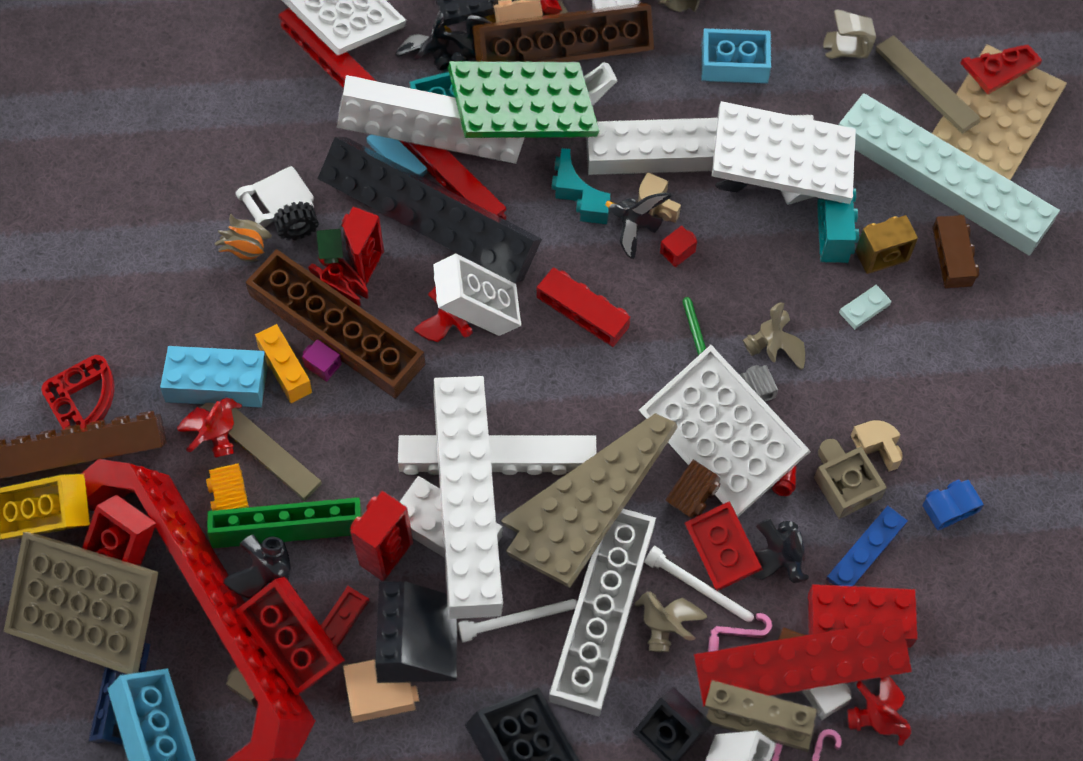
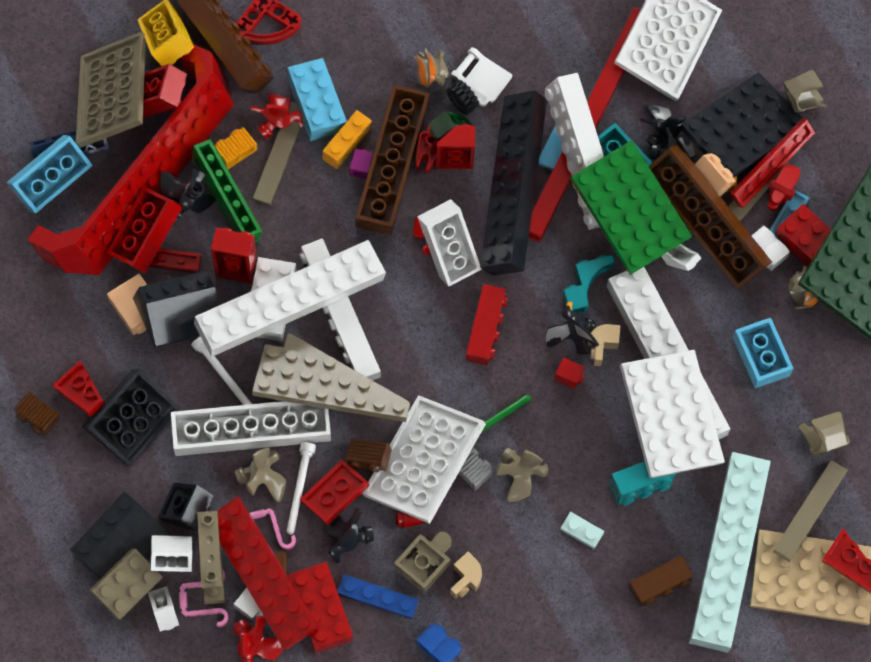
camera: 65 degrees right, 5 degrees up
pearl gold brick [856,215,918,274] -> none

